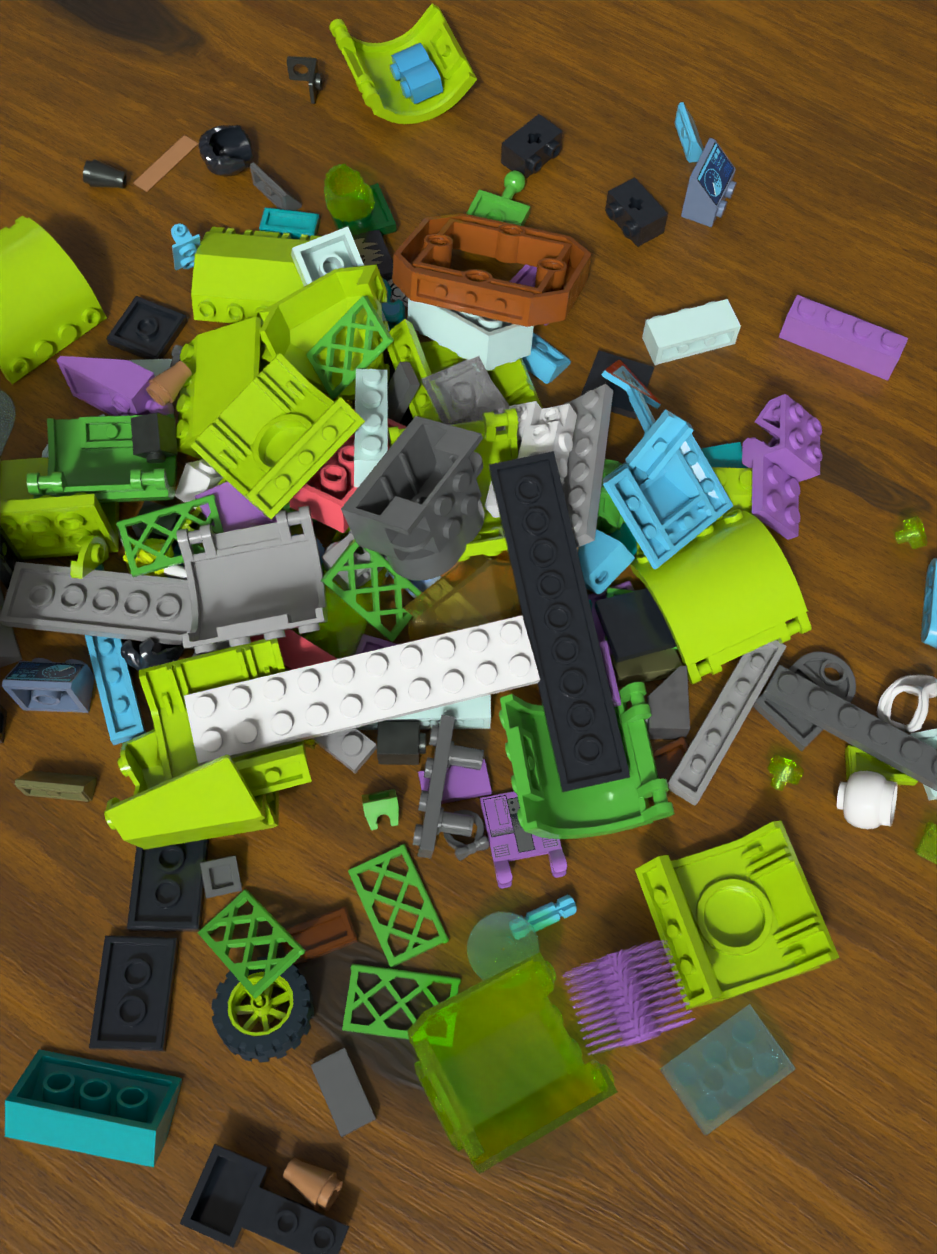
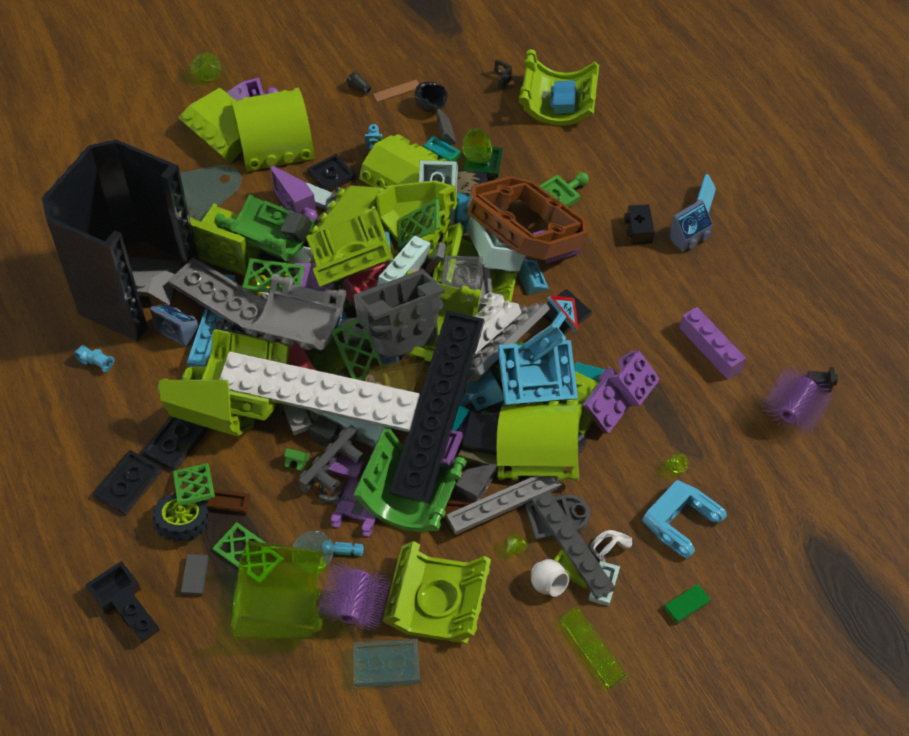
camera: 30 degrees right, 10 degrees down
teal slope [5,1049,182,1167] -> none
olive slope [15,771,97,802] -> none
lime plate [70,535,109,579] -> none
medium nougat cone [146,361,192,406] -> none
dark grey plate [199,855,242,898] -> none
medium nougat cone [283,1157,343,1211] -> none
bright green window [348,844,449,968] -> none
black brick [501,114,563,179] -> none
light aqua brick [642,299,741,365] -> none

